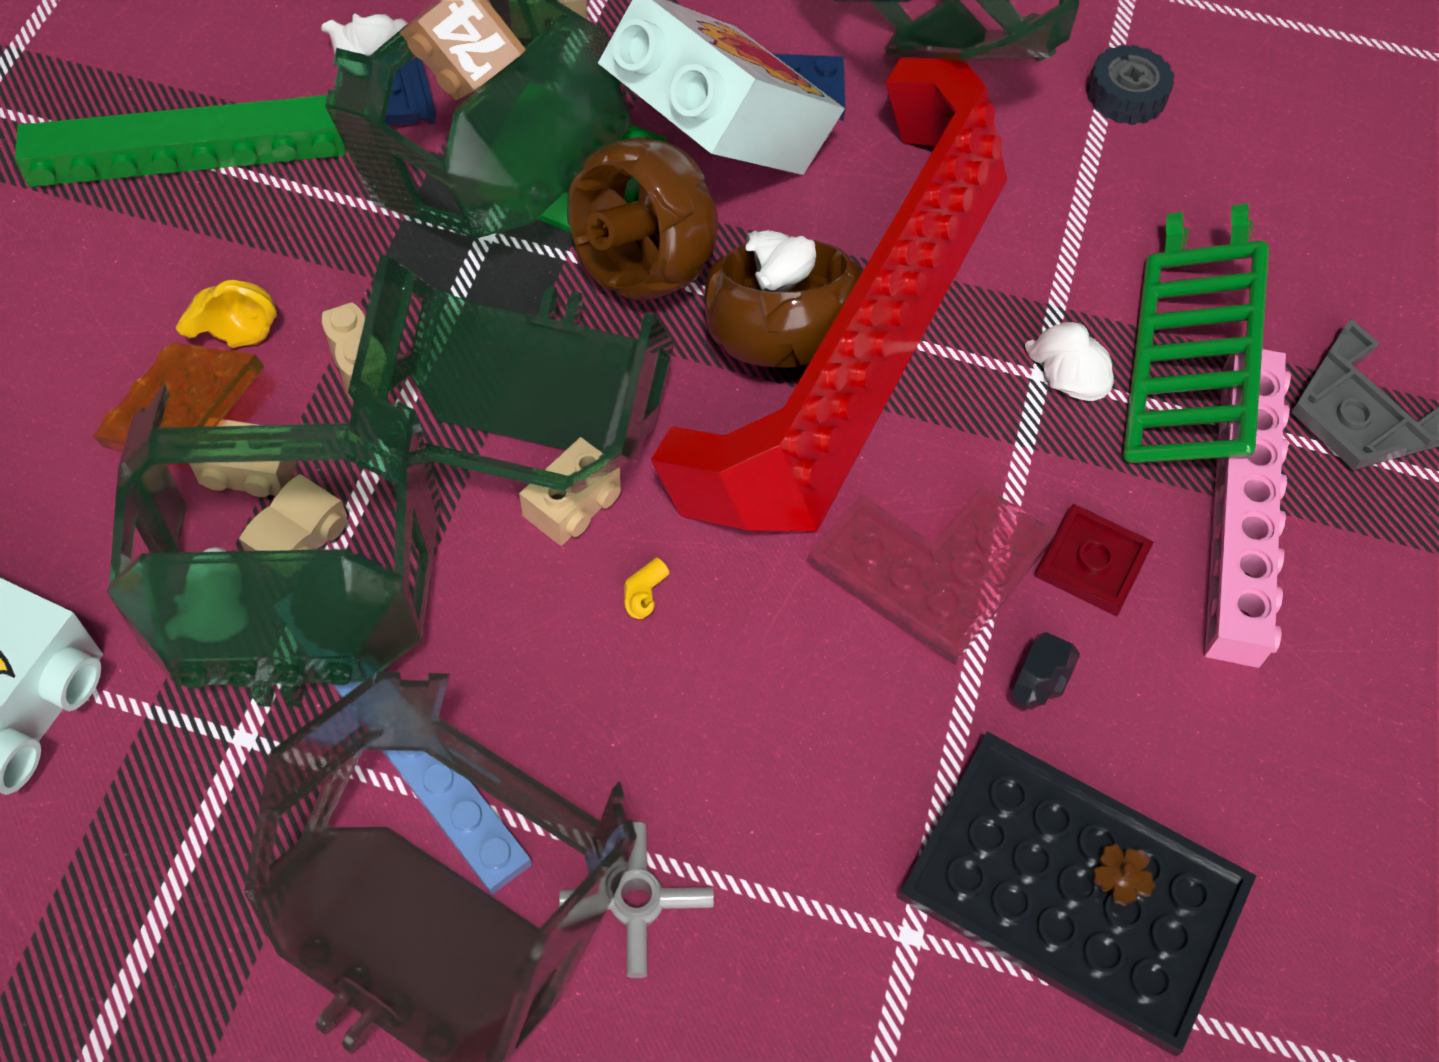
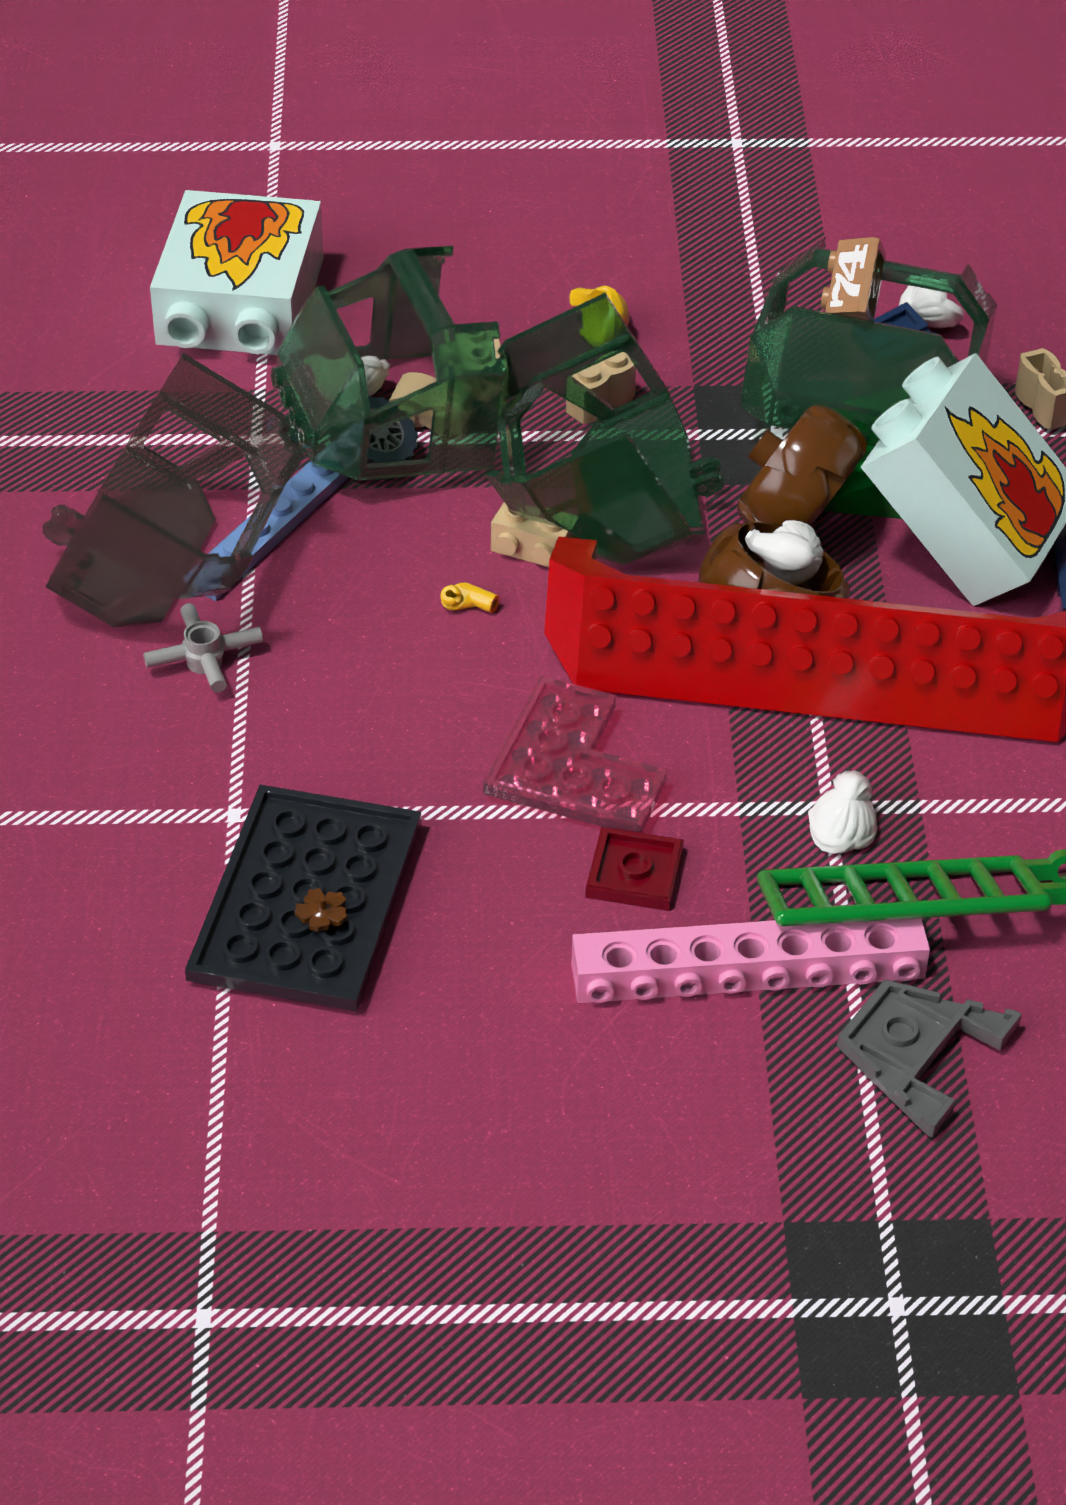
camera: 75 degrees right, 15 degrees down
green brick [15,94,346,187] -> none
clear orange plate [92,343,265,464] -> none
black rock [1009,632,1080,710] -> none

